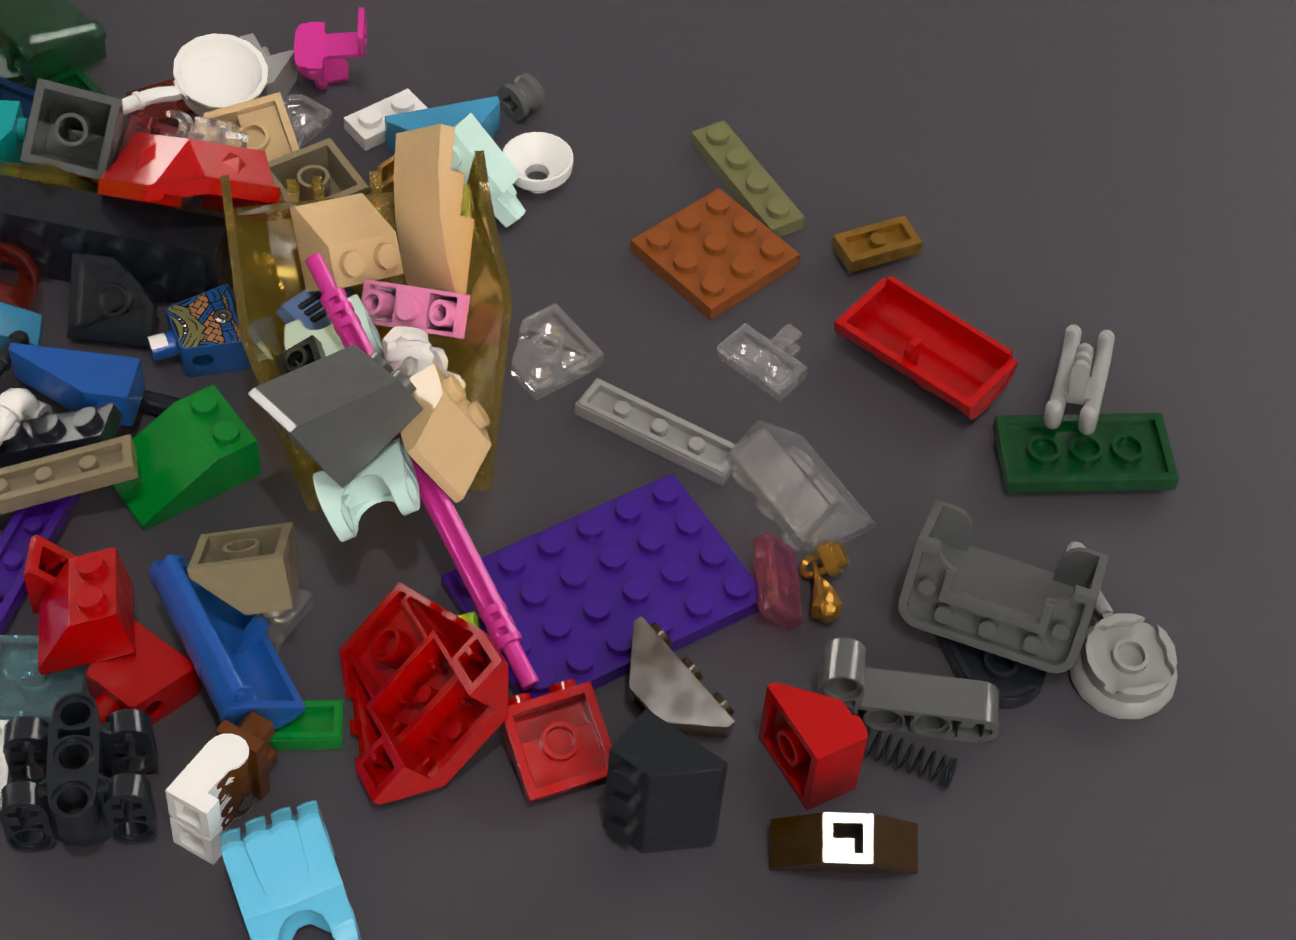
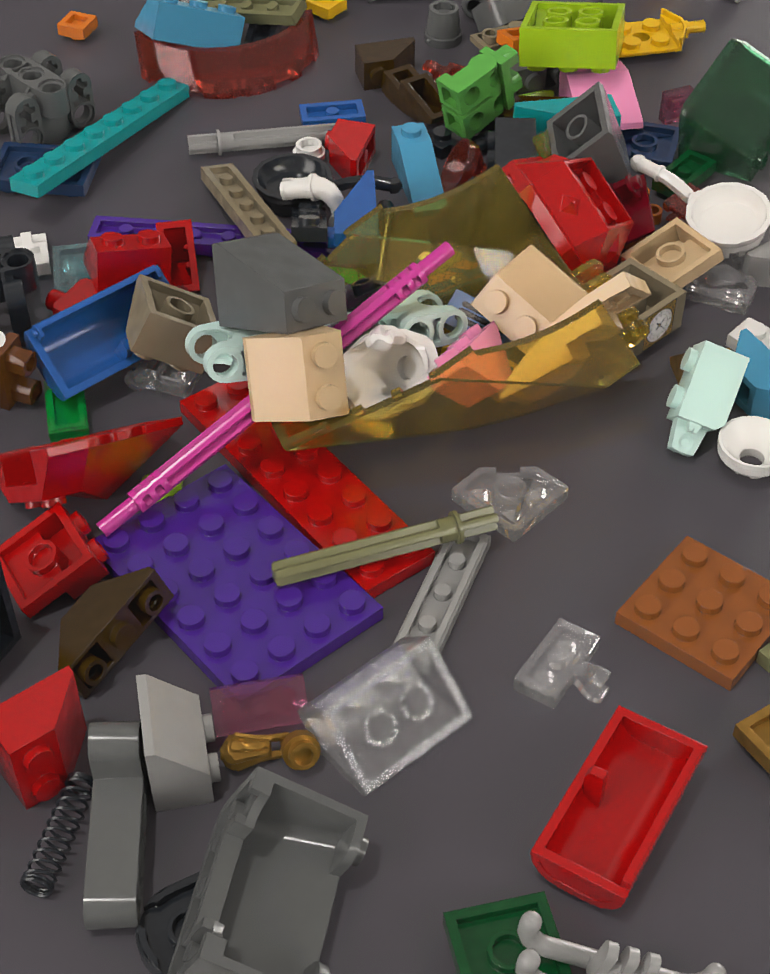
camera: 85 degrees right, 5 degrees down
clear plate [164,110,248,148] -> none
none -> light grey slope [136,674,221,812]
none -> red plate [179,381,435,598]
none -> olive axle [271,505,499,587]

